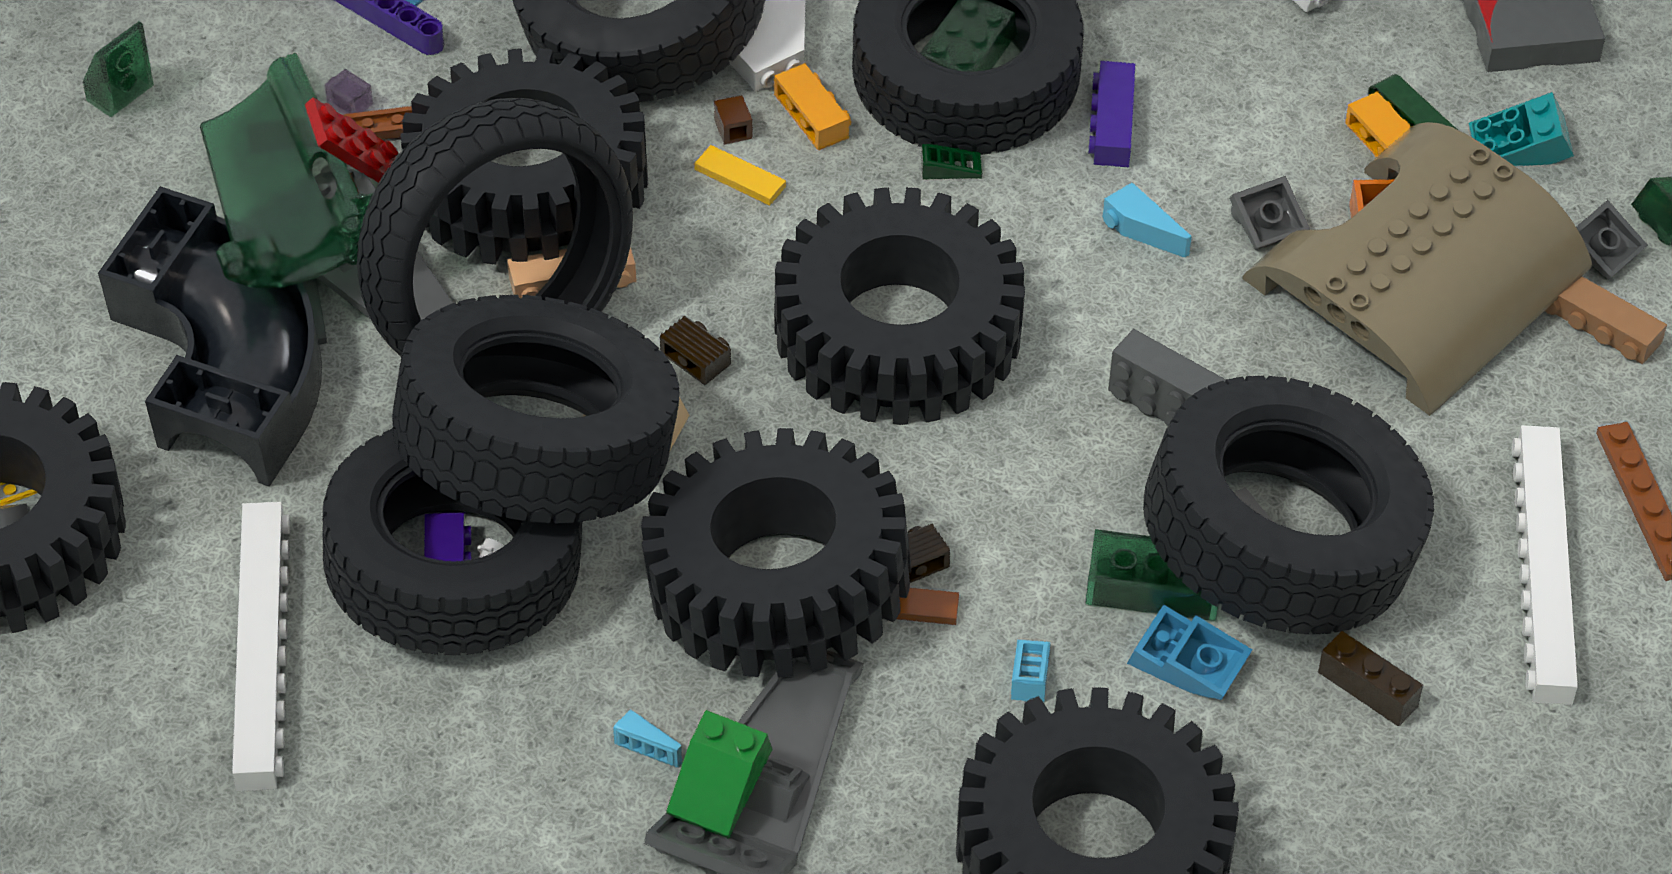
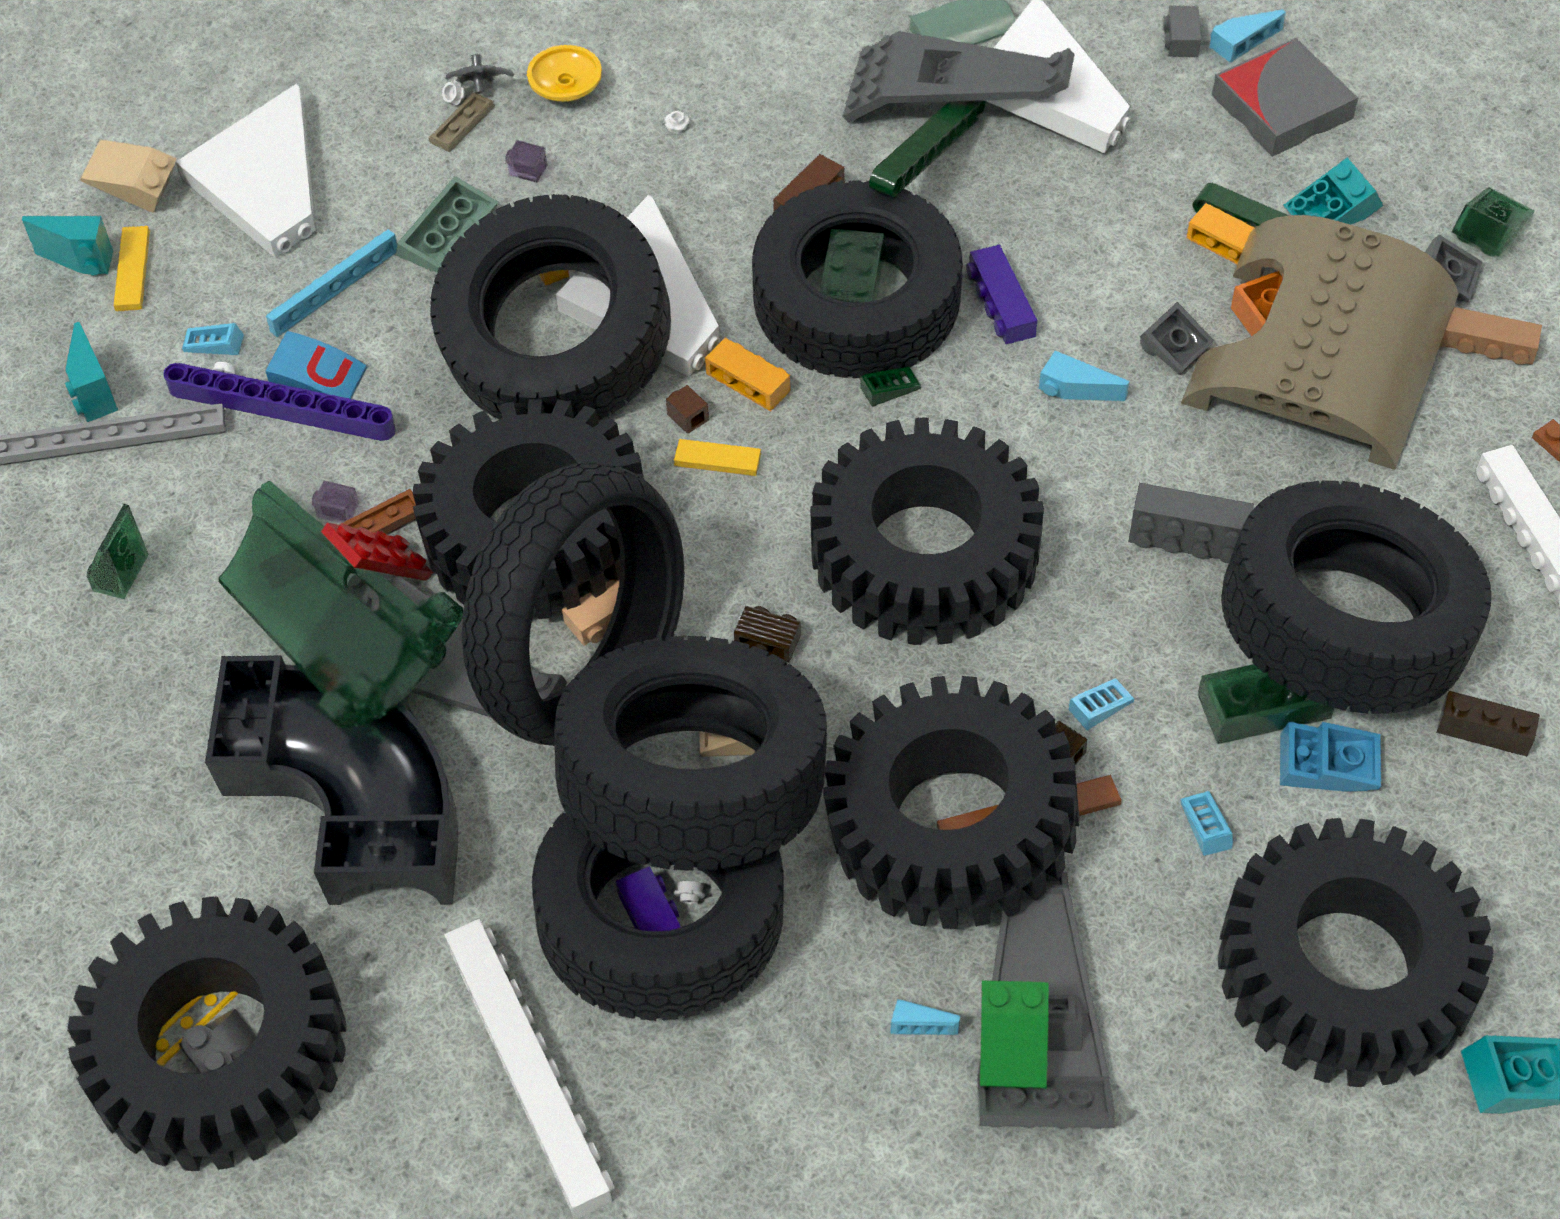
camera: 20 degrees left, 5 degrees up
none -> medium azure slope [1069,678,1134,730]

